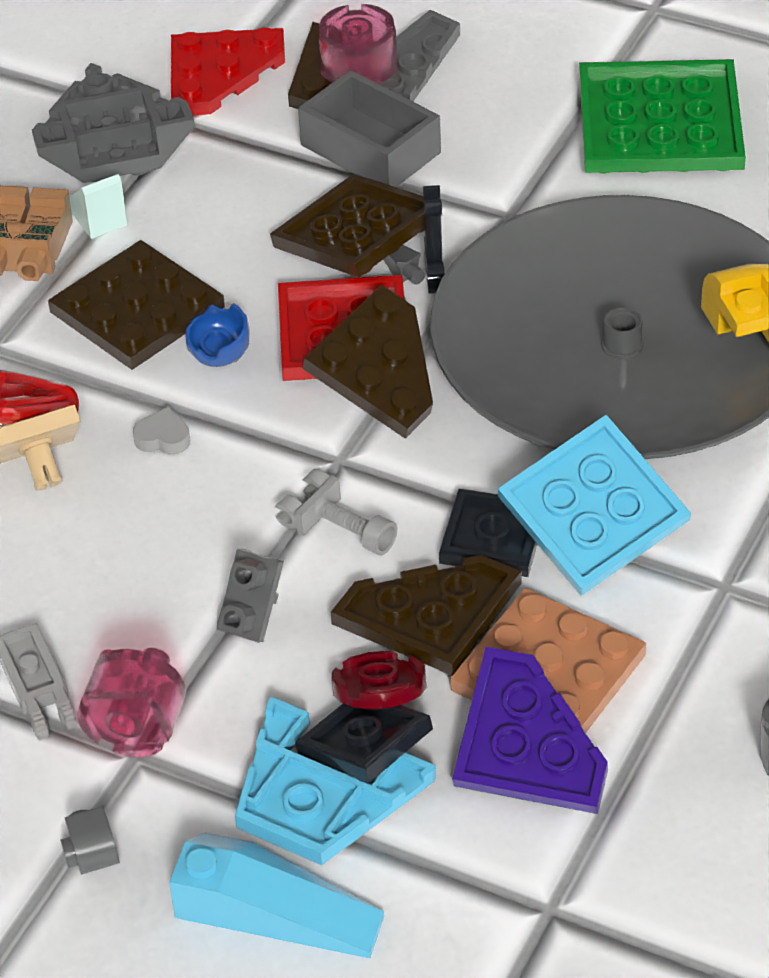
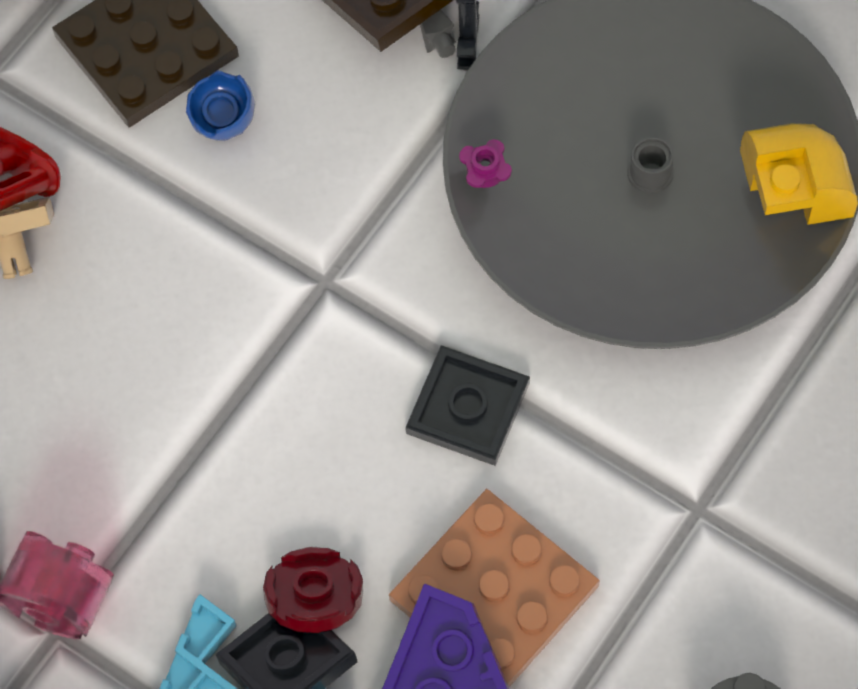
camera: 10 degrees right, 20 degrees up
light grey tile [133,406,190,454] -> none
dark grey hips [217,548,284,643] -> none
light grey bar [274,469,398,556] -> none
red plate [278,275,405,381] -> none
dark brown plate [303,285,433,439] -> none
dark brown plate [331,555,522,676] -> none
medium azure plate [498,415,691,596] -> none
none -> magenta plate [459,139,512,188]

